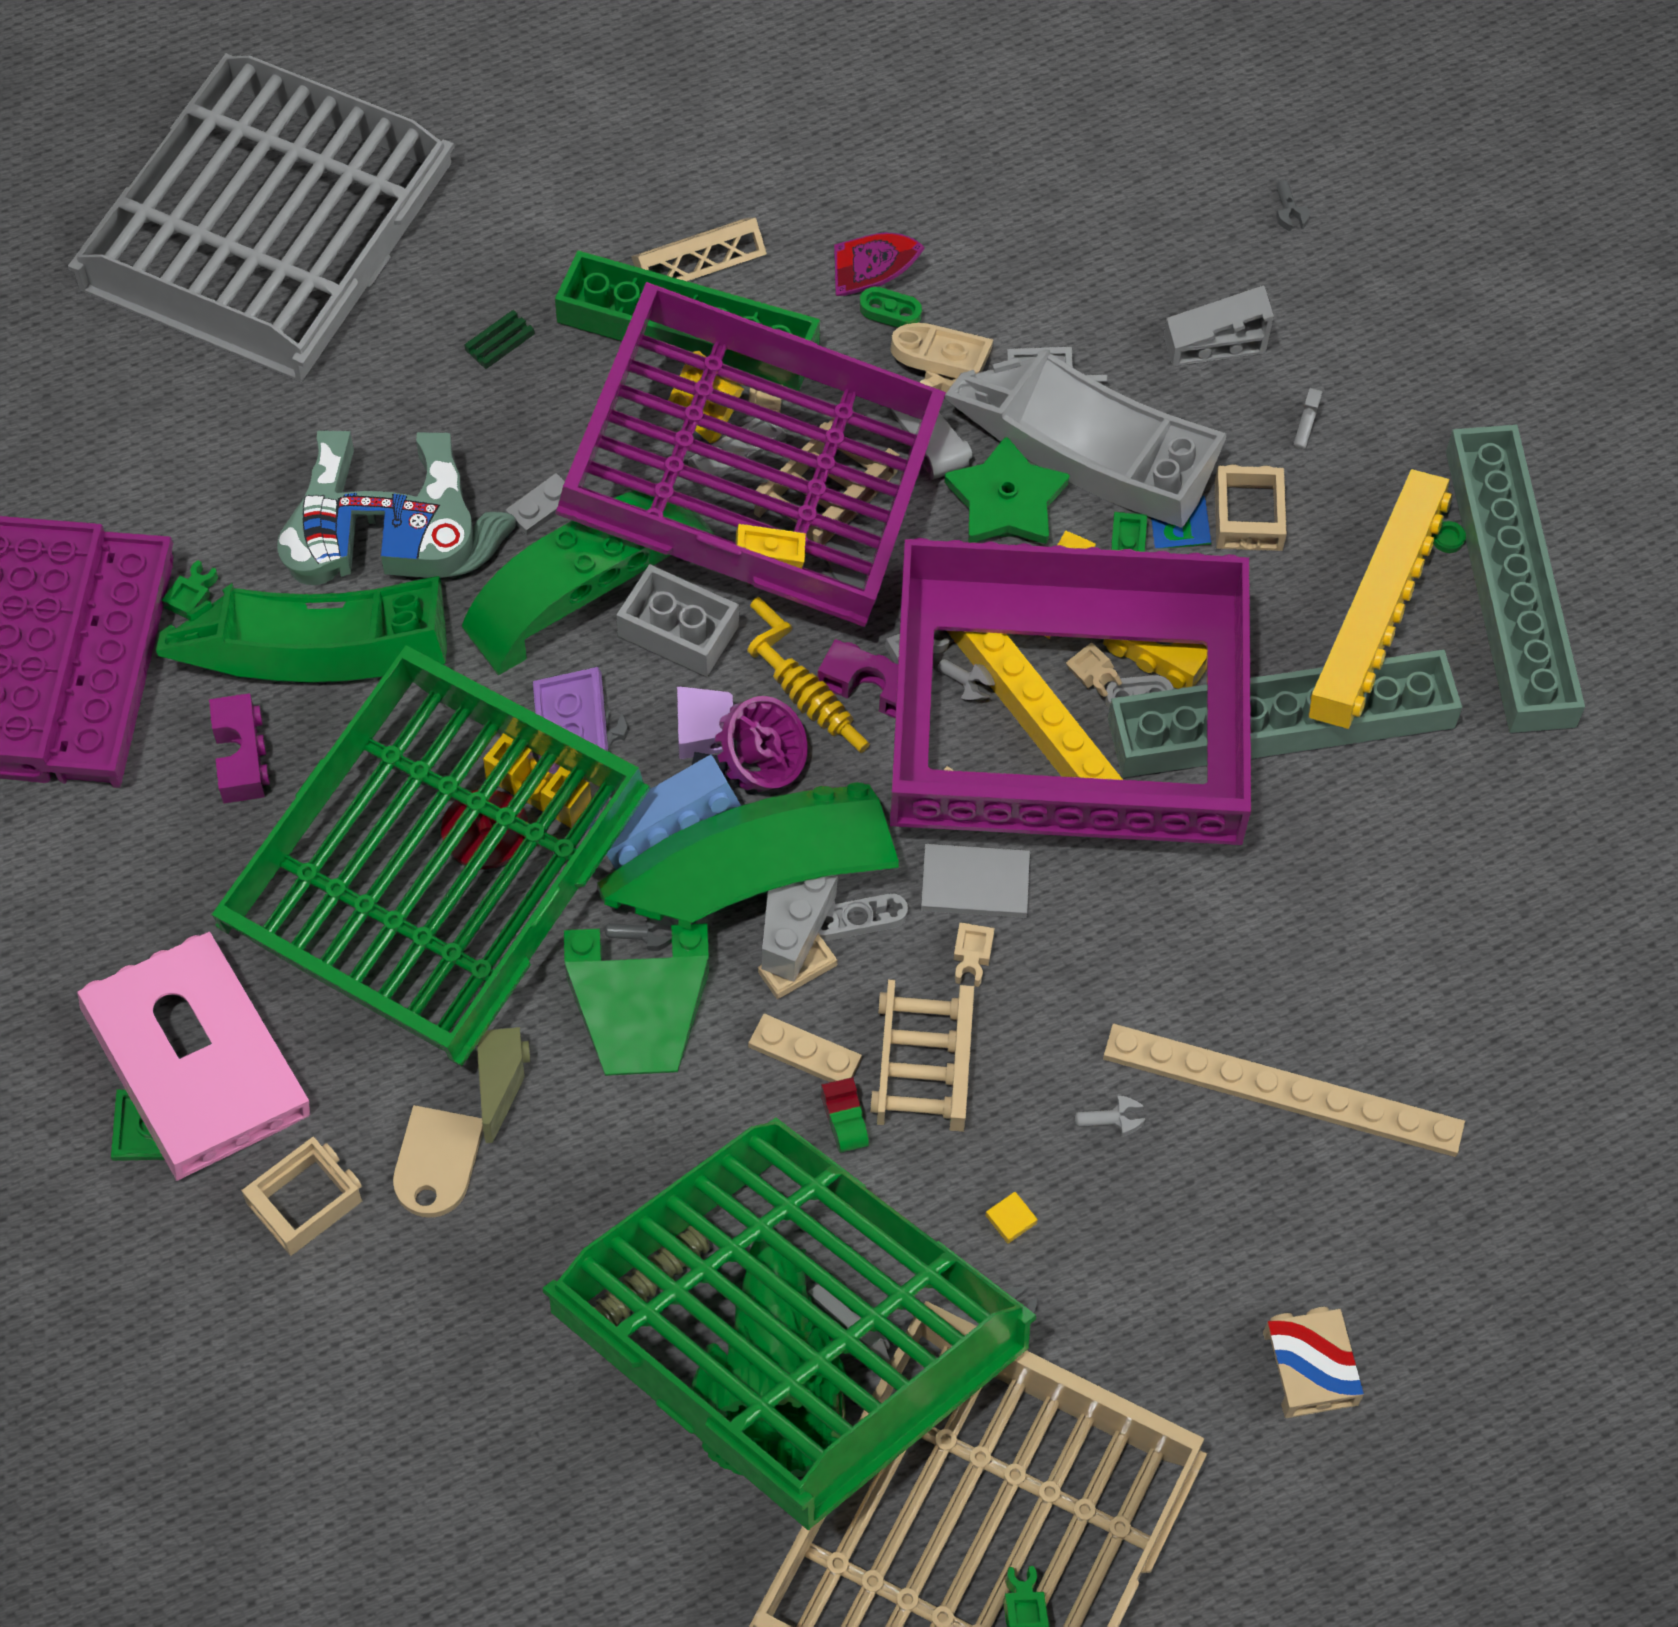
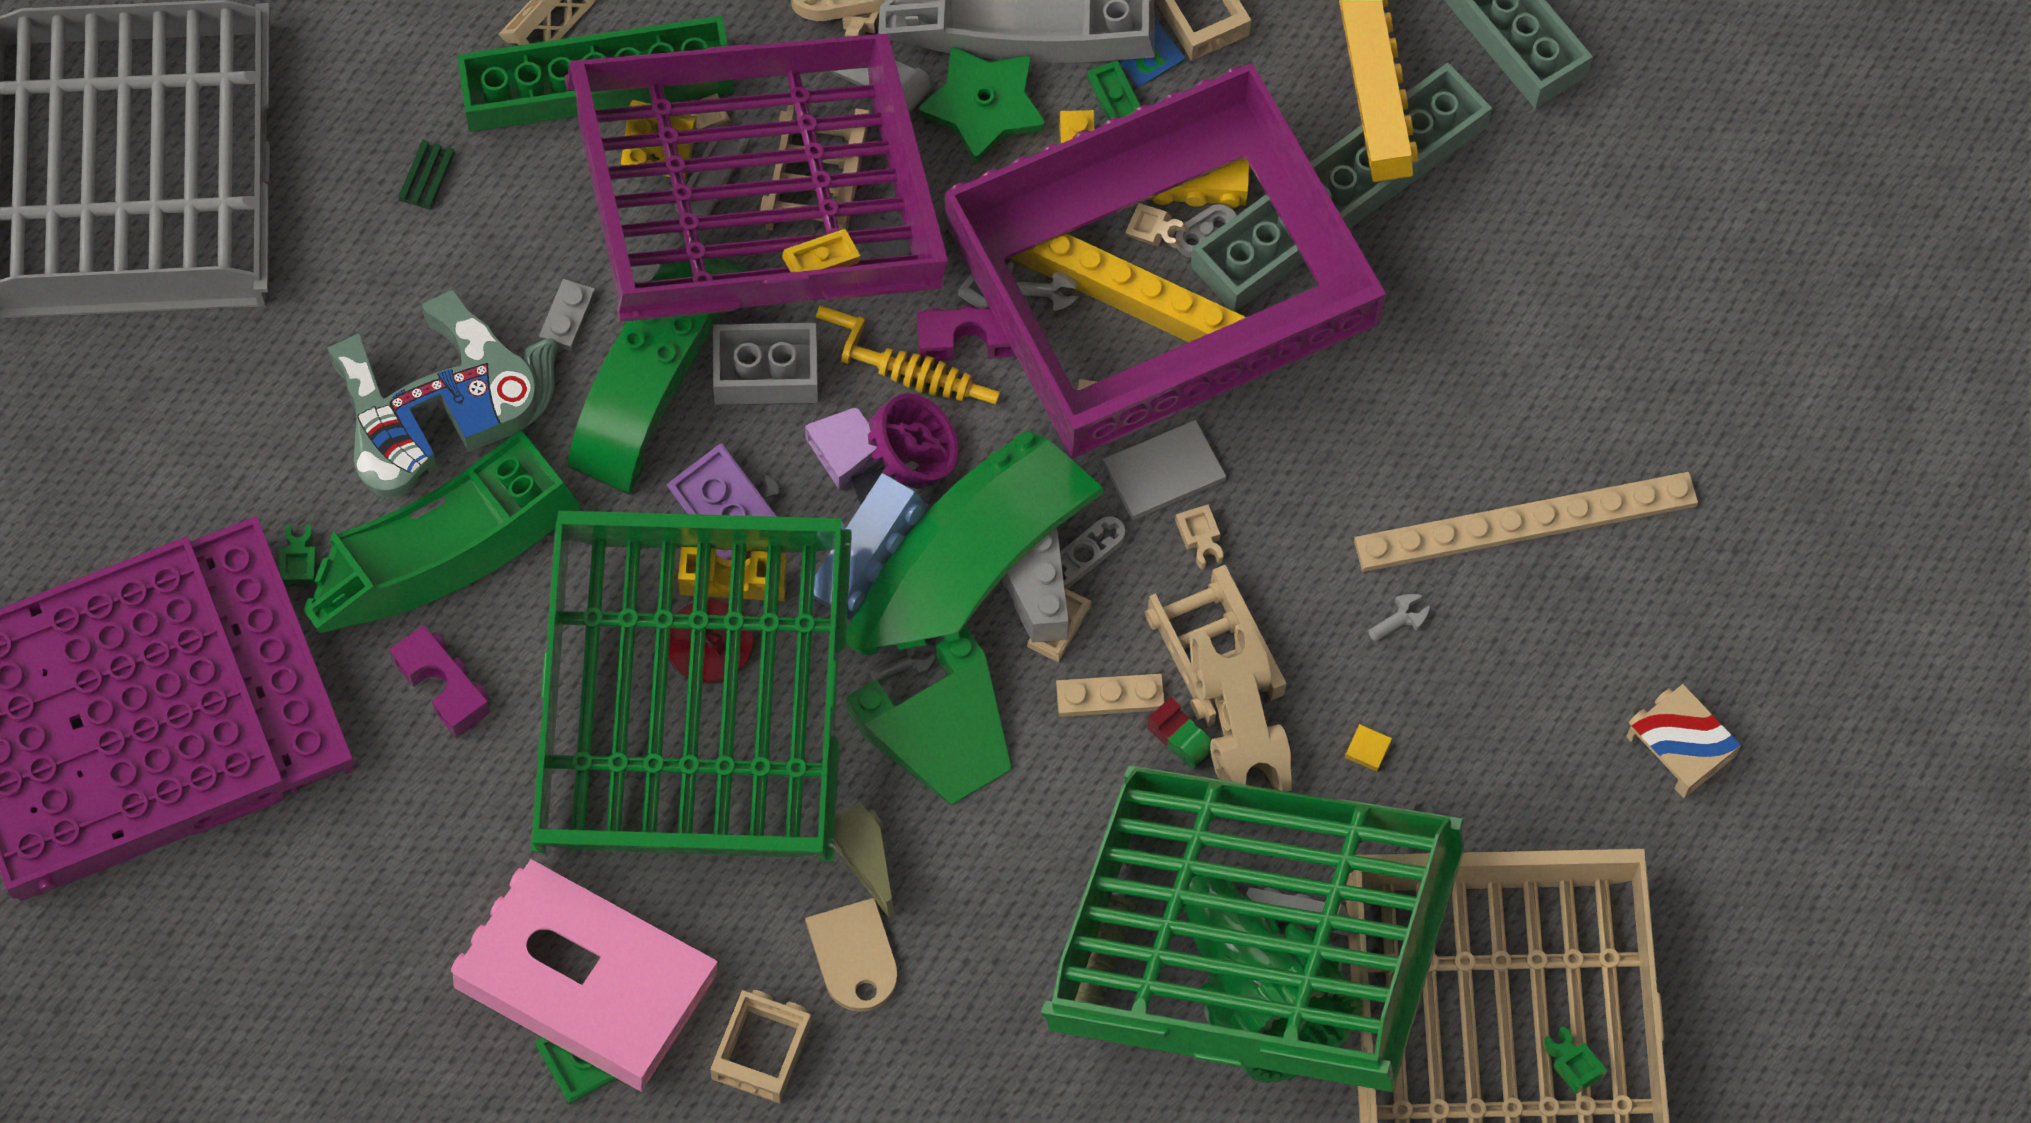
camera: 30 degrees left, 5 degrees up
none -> tan piece [1190,621,1292,792]

